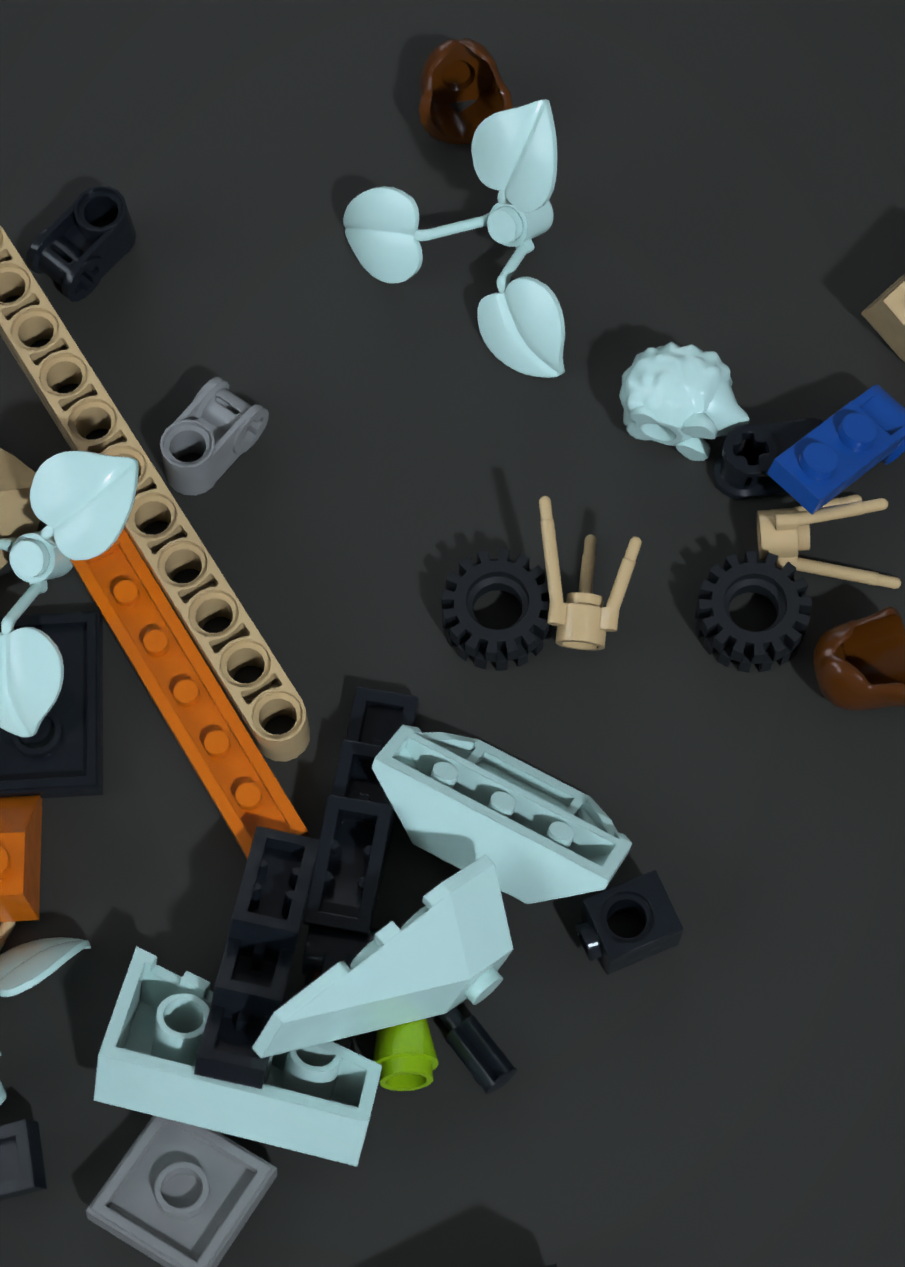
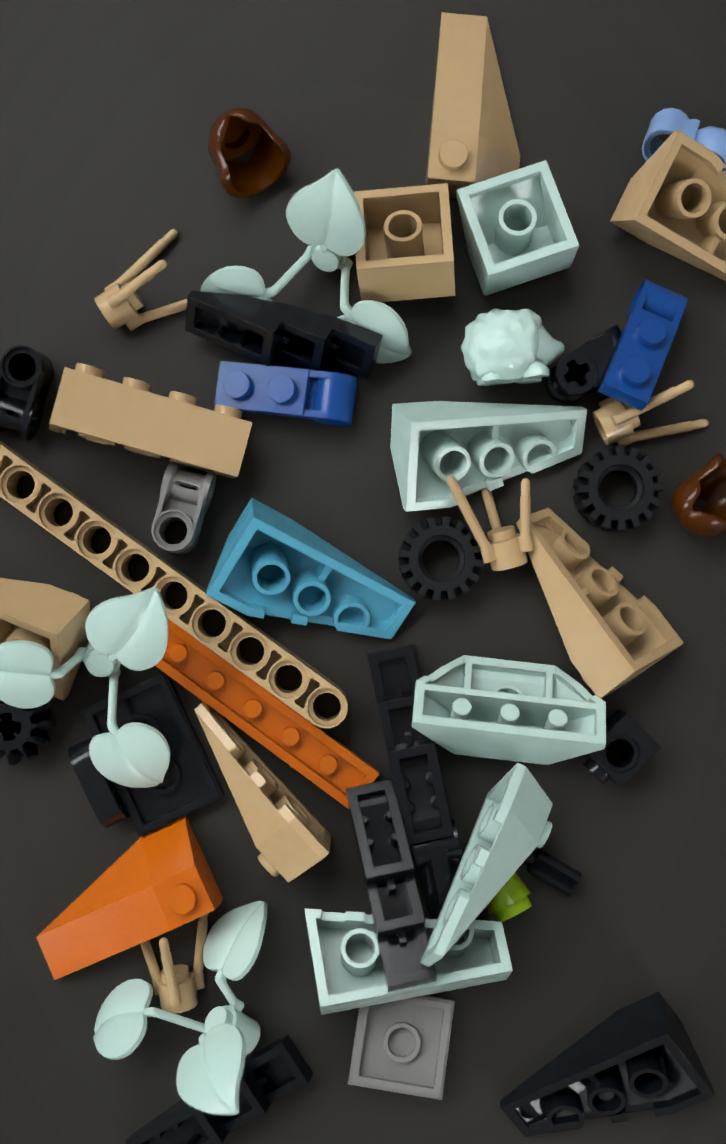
camera: 25 degrees left, 20 degrees up
none -> tan wedge [49,363,253,479]
none -> tan plant [94,229,187,331]
none -> black slope [185,291,383,379]
none -> tan wedge [194,702,332,883]
none -> medium azure wedge [206,497,416,640]
none -> blue plate [214,361,358,426]
none -> tan brick [354,183,456,302]
none -> light aqua wedge [390,401,587,512]
none -> tan wedge [426,12,520,199]
none -> light aqua slope [456,160,579,296]
none -> tan wedge [516,507,684,698]

